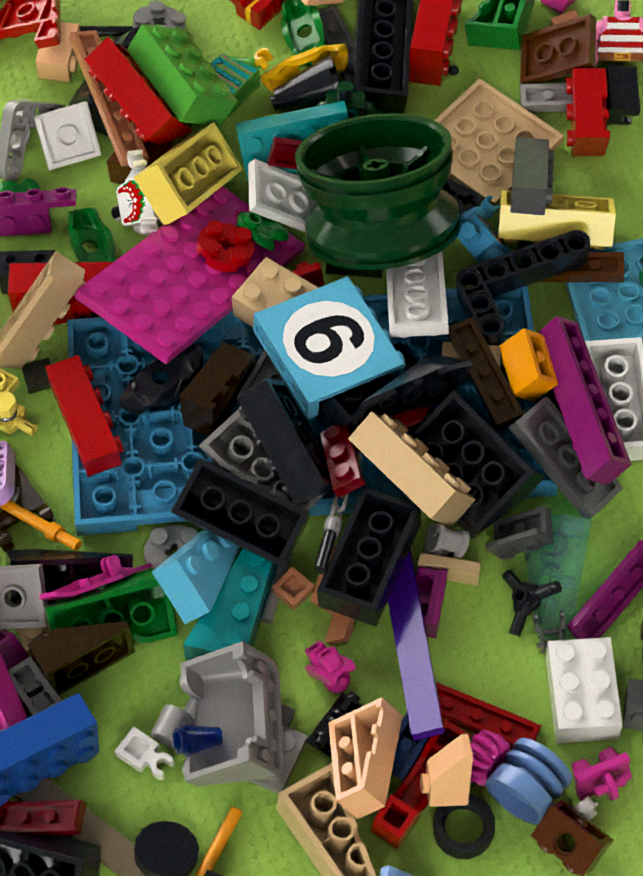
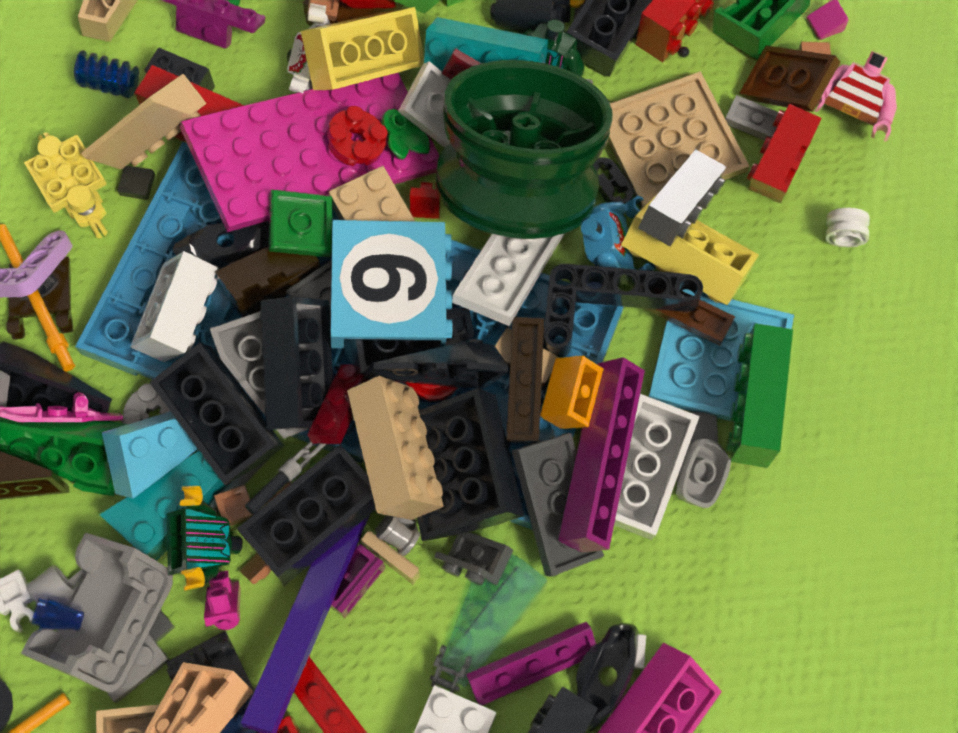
camera: 25 degrees right, 10 degrees up
red brick [45,355,124,477] -> none
green piece [68,207,116,262] -> none
black piece [502,570,562,637] -> none
black hinge [606,65,641,125] -> none
none -> white brick [130,251,218,362]
none -> torso [167,486,243,591]
none -> green tile [269,189,332,258]

